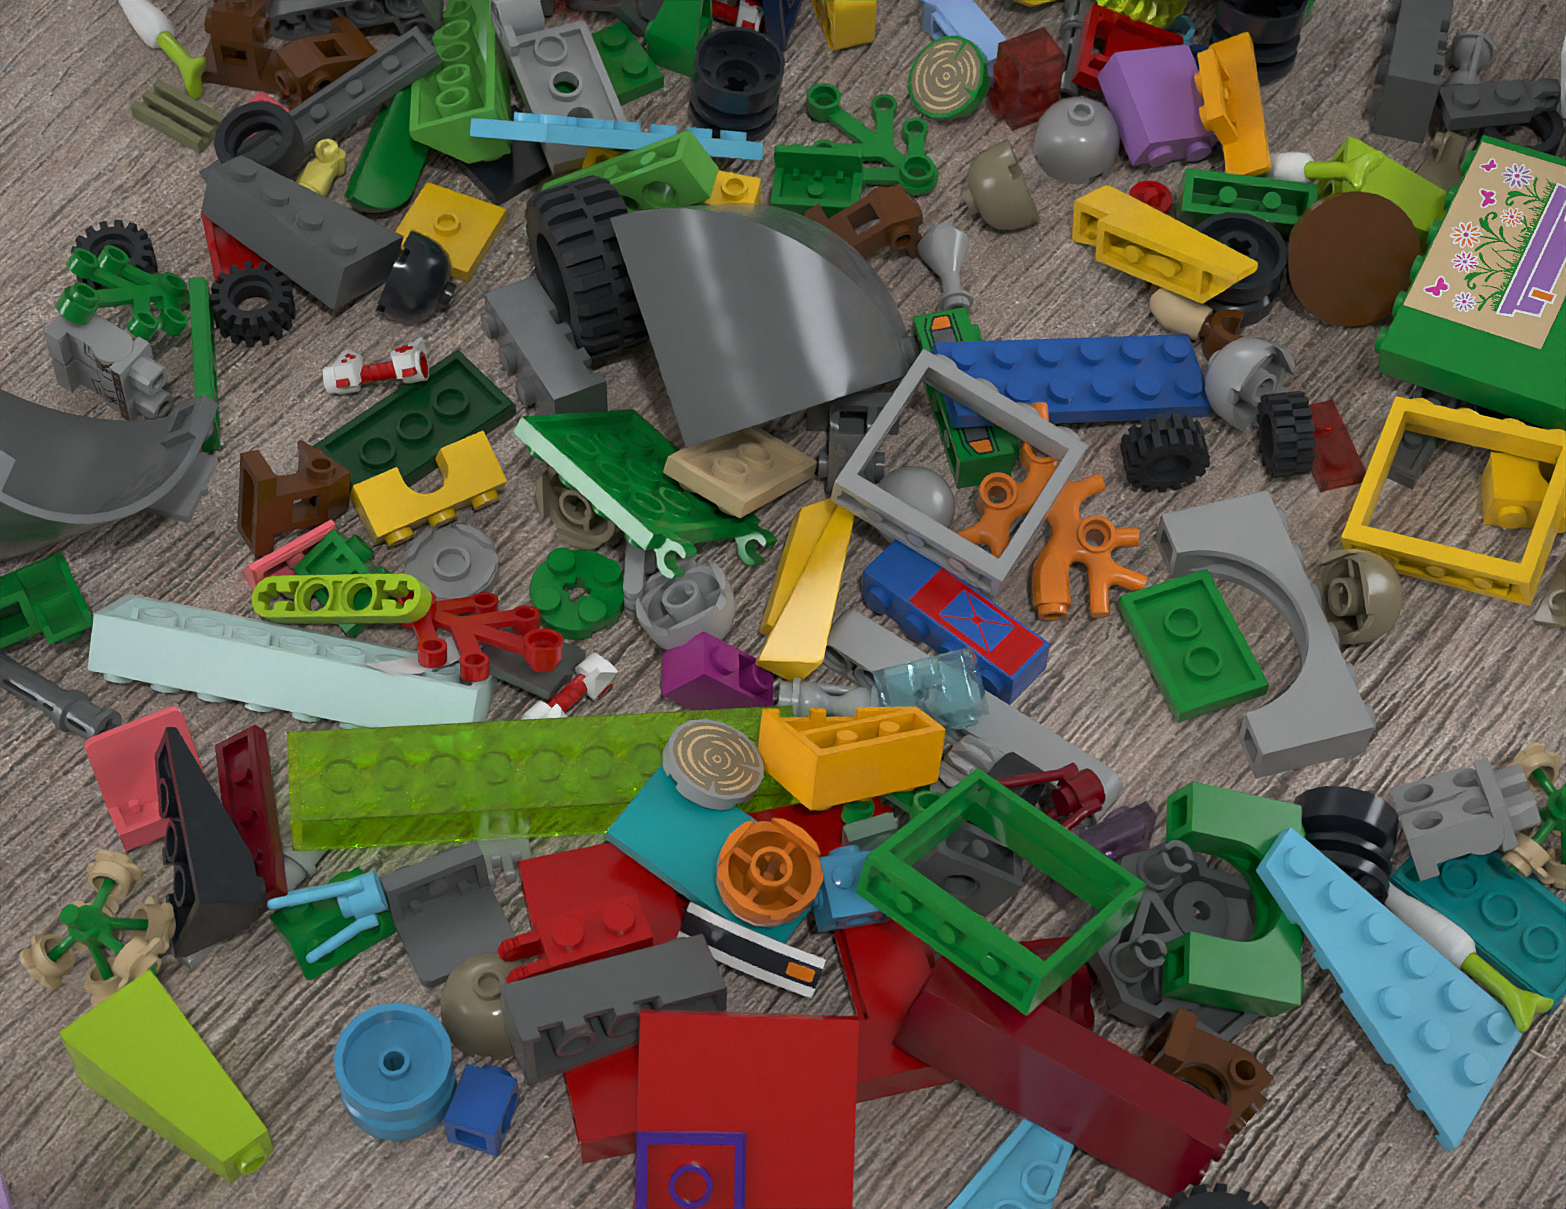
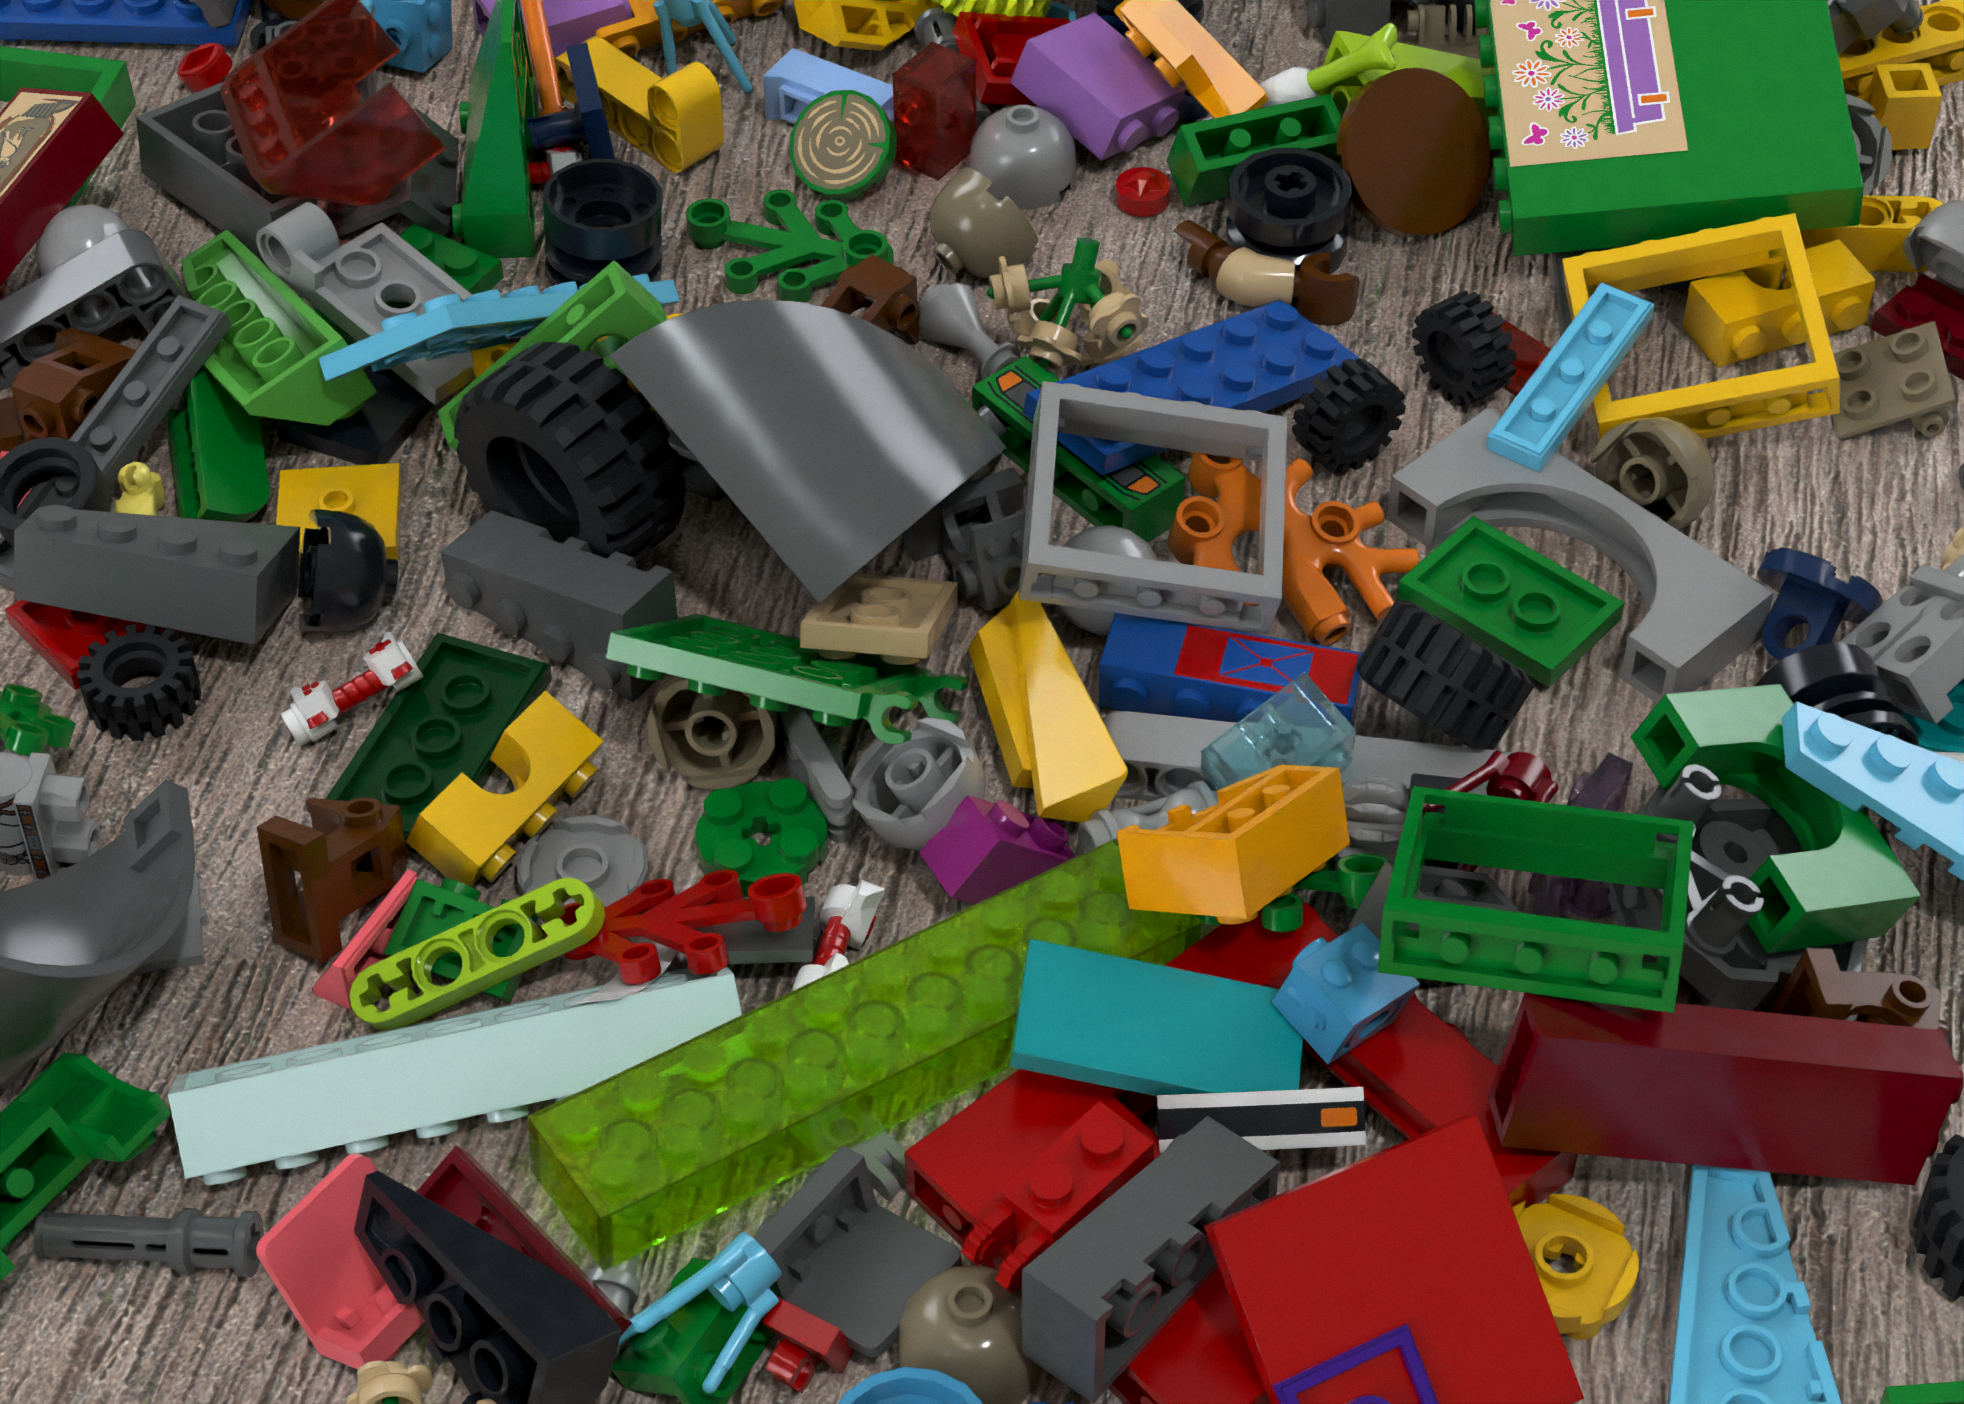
camera: 25 degrees left, 10 degrees down
green tile [188,277,221,452] -> none
tile [662,719,764,810] -> none
orange cylinder [716,818,823,927] -> none
green bracket [770,144,864,217] -> none
sand green tile [841,812,898,852] -> none
yellow wedge [1072,185,1258,304] -> none
light grey cylinder [1205,337,1295,431] -> none
none -> red tile [762,1296,855,1394]
none -> tan plant [987,237,1149,370]
none -> black tyre [1354,601,1534,750]
none -> medium azure tile [1486,282,1654,472]
none -> yellow plate [1512,1194,1639,1340]
none -> dark blue tile [1757,547,1883,662]

